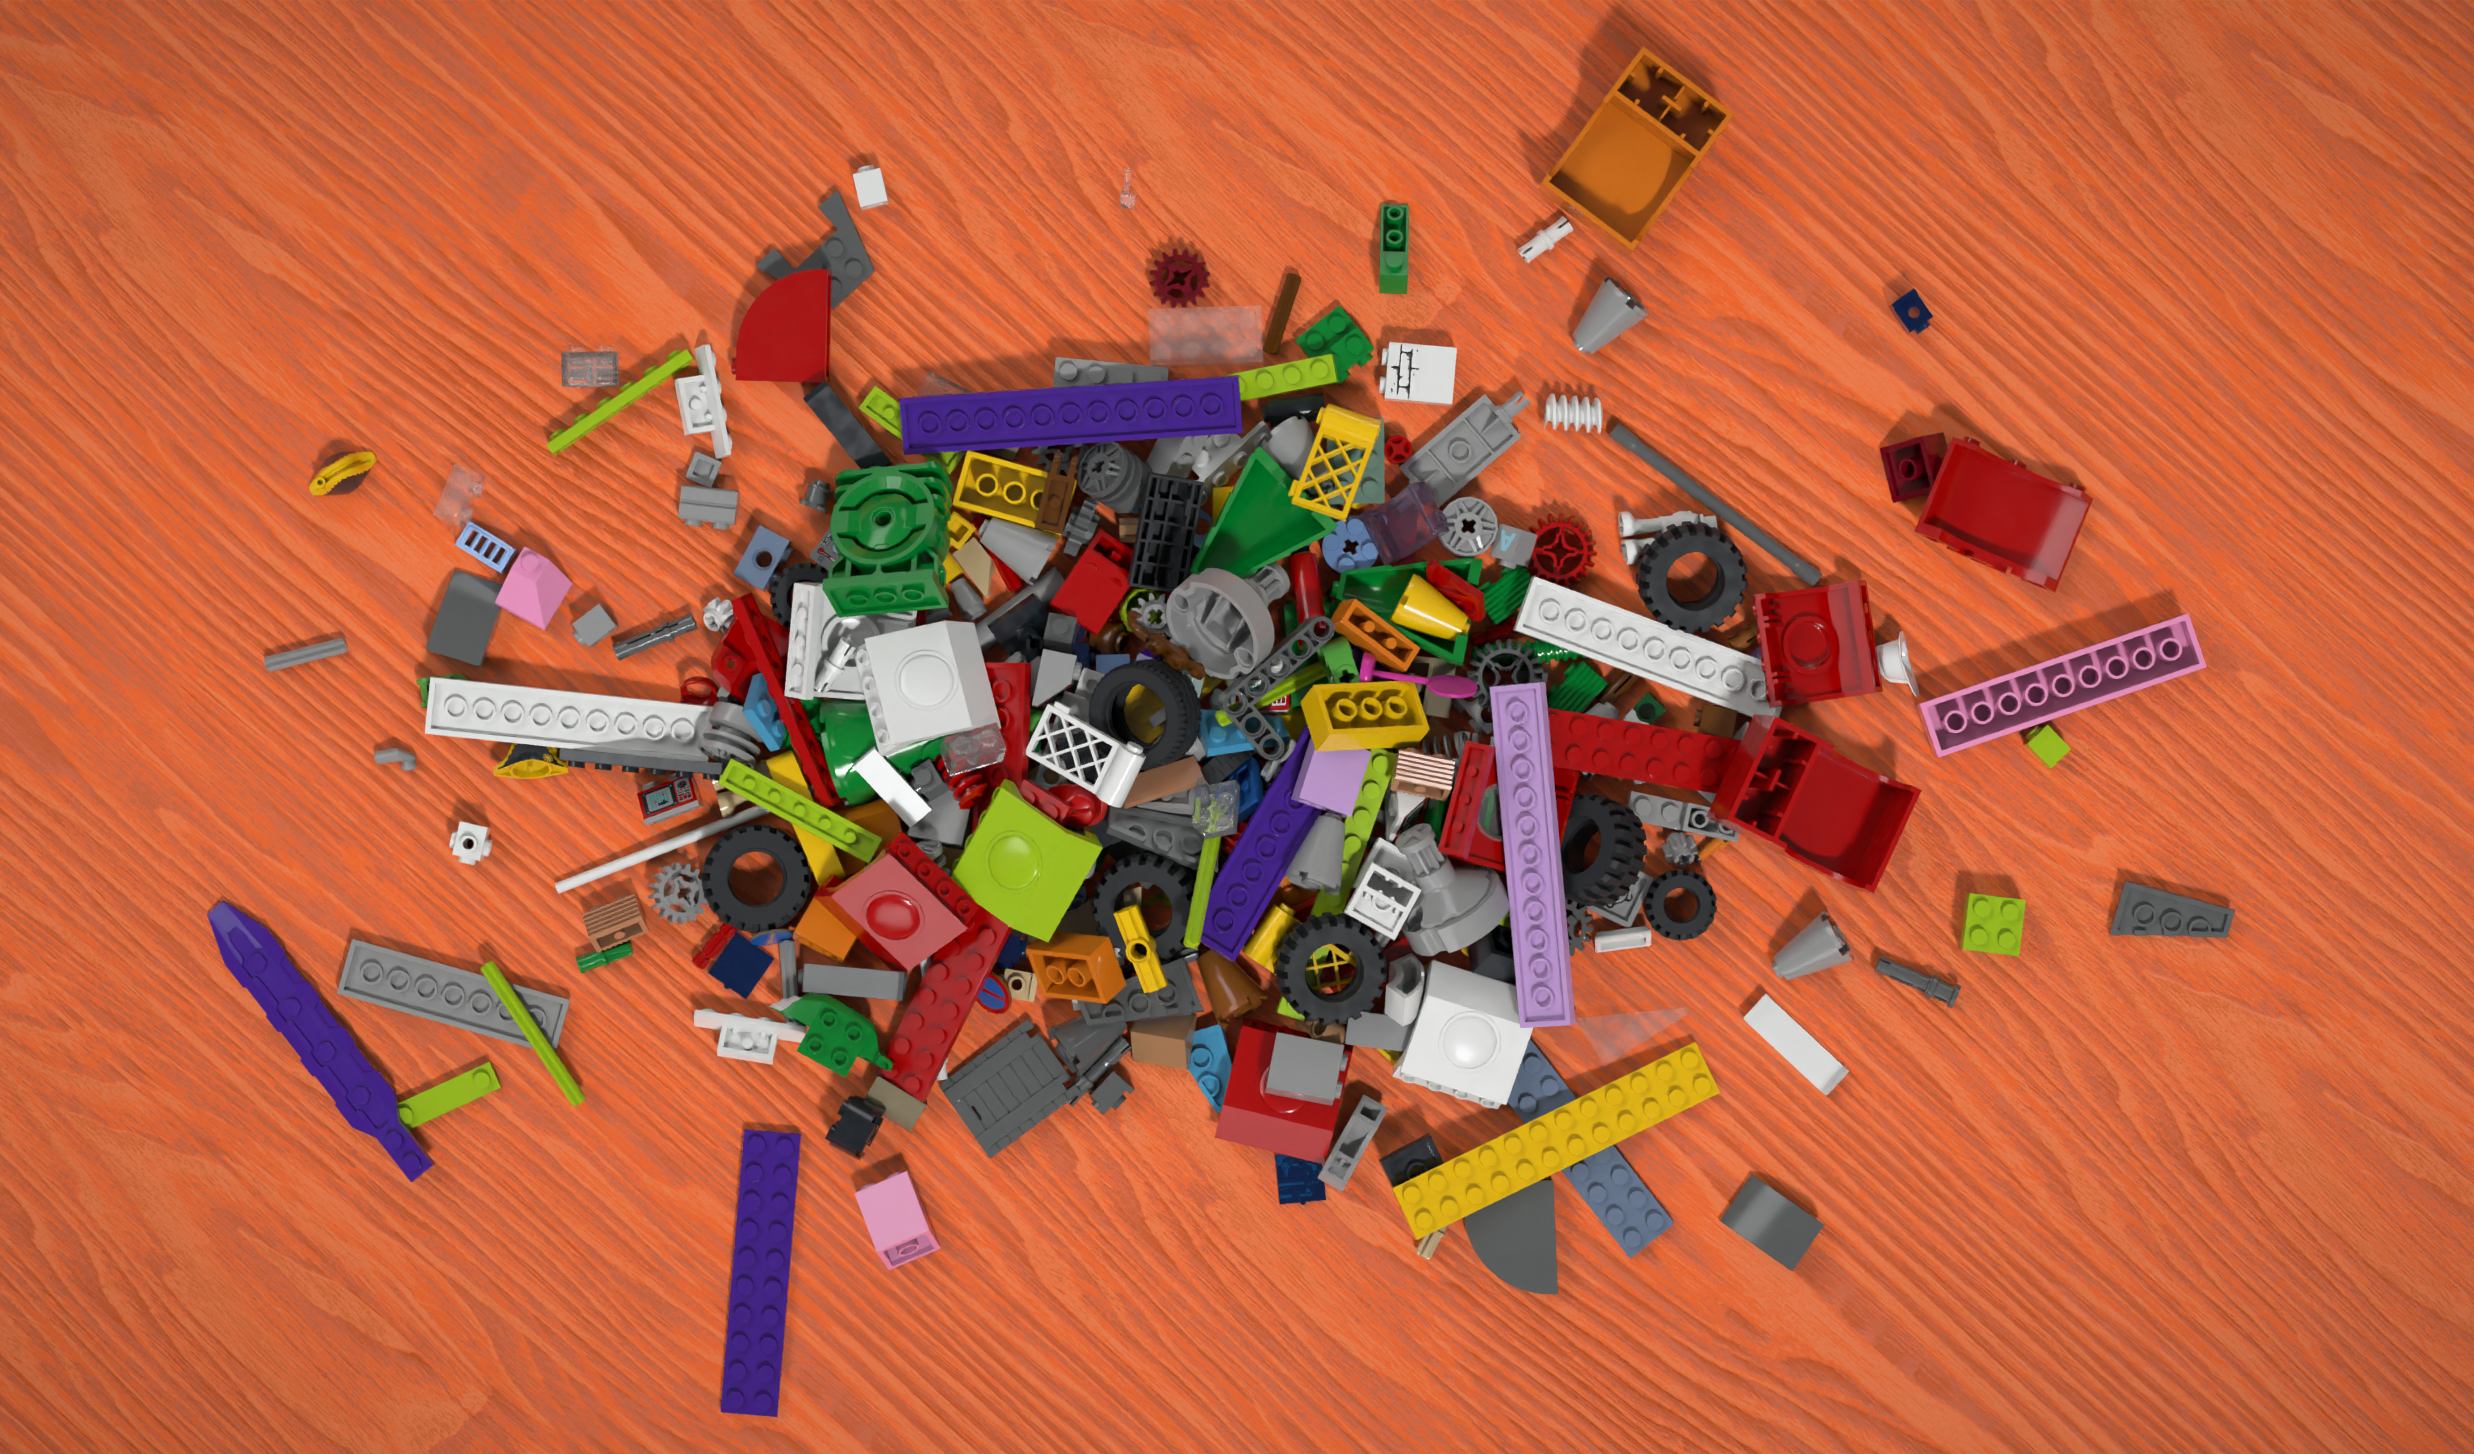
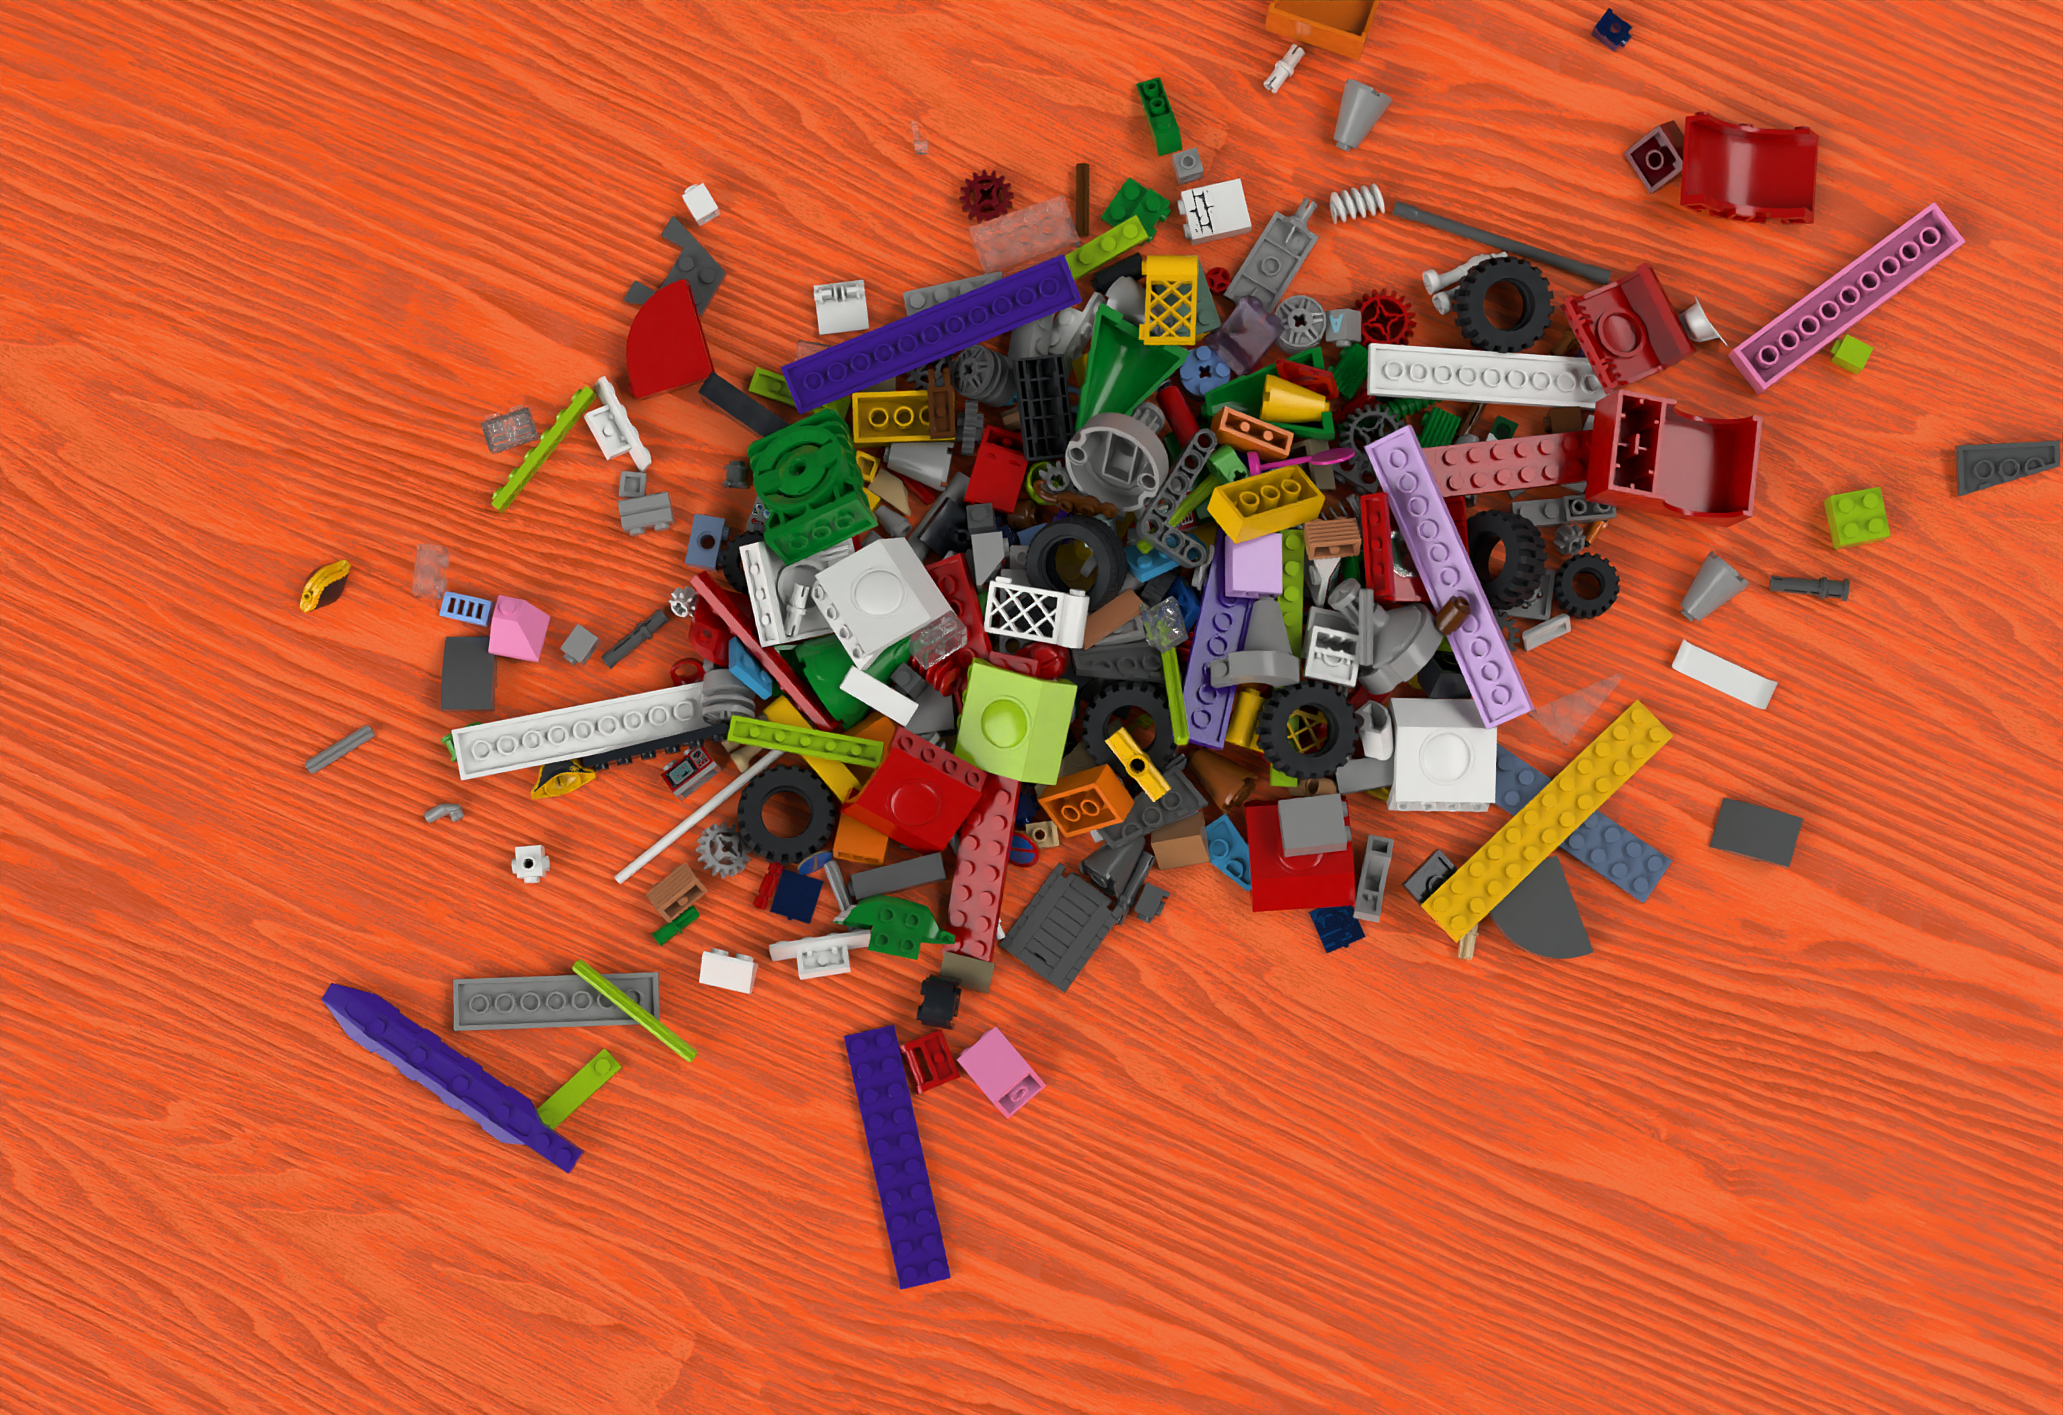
camera: 15 degrees left, 5 degrees down
none -> white slope [699,948,759,995]
none -> white hinge [814,280,869,335]
none -> red plate [899,1029,960,1094]
none -> light grey brick [1172,147,1204,185]
none -> light grey arch [1210,651,1300,688]
none -> light grey axle [1359,588,1374,666]
none -> reddish brown brick [1434,596,1472,635]

